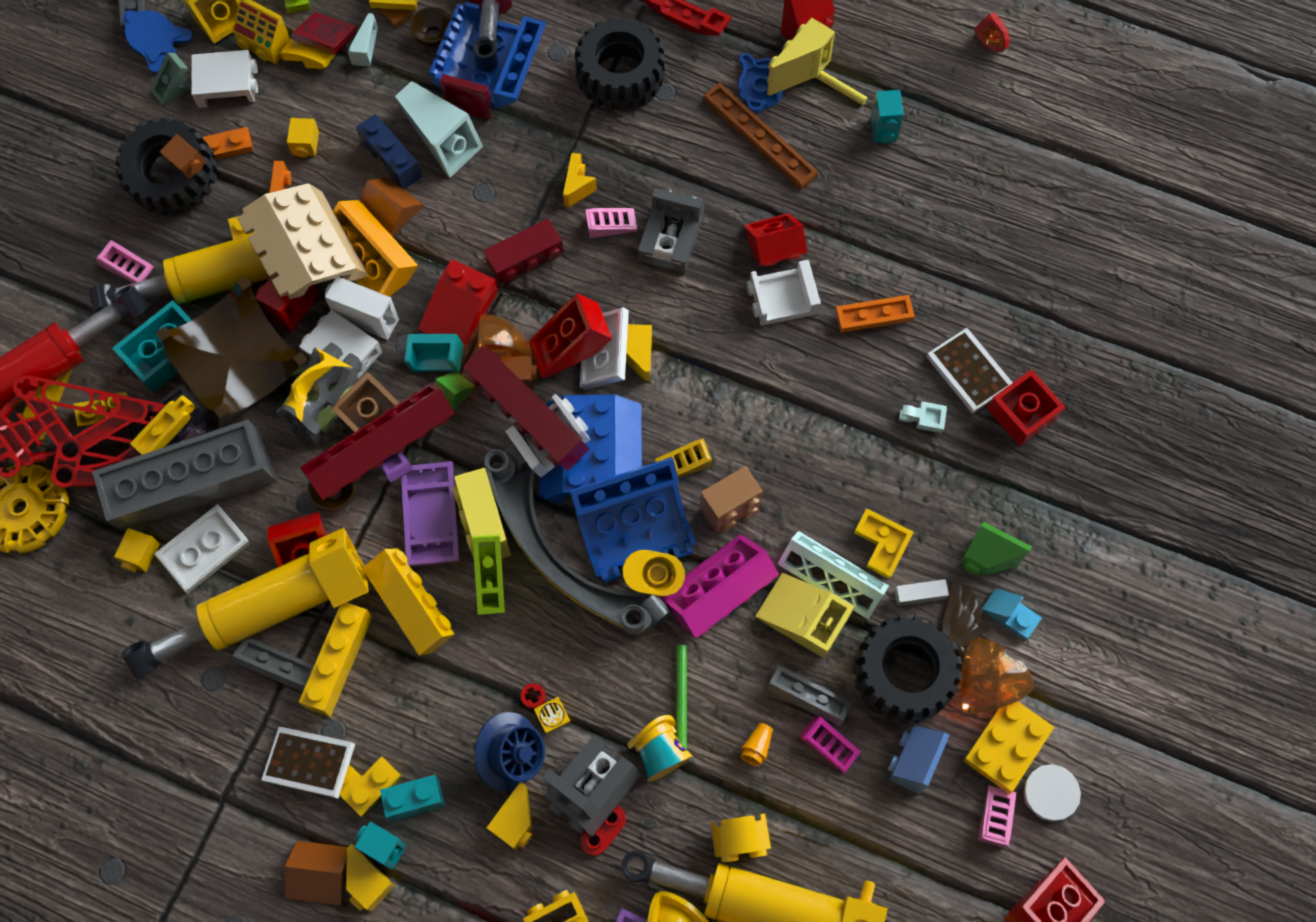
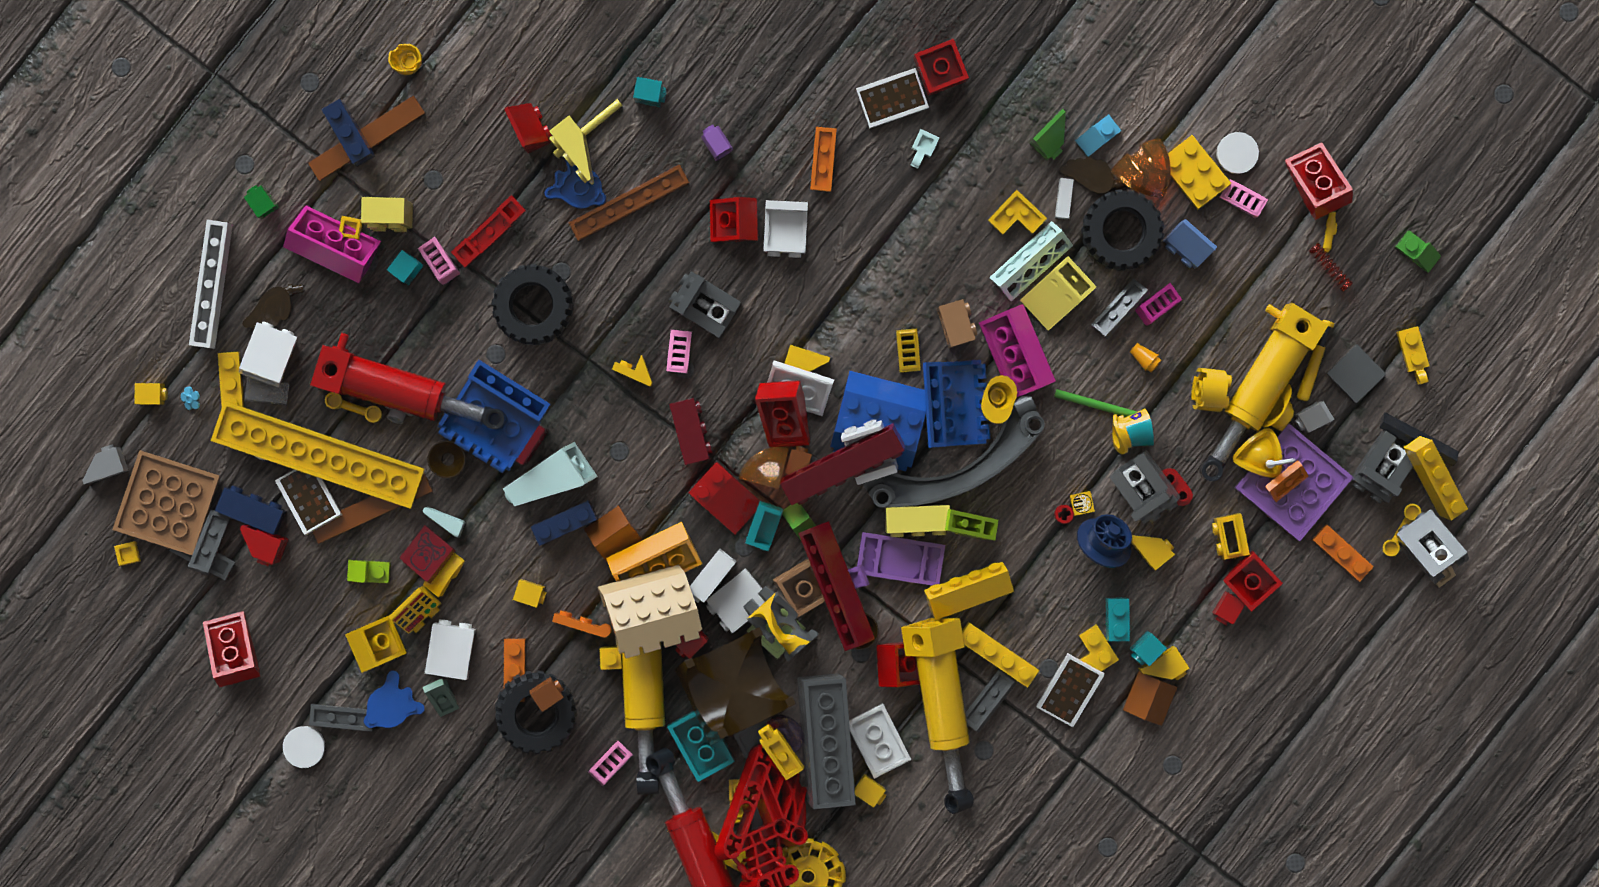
camera: 75 degrees left, 20 degrees up
none -> medium lavender brick [701,125,733,161]

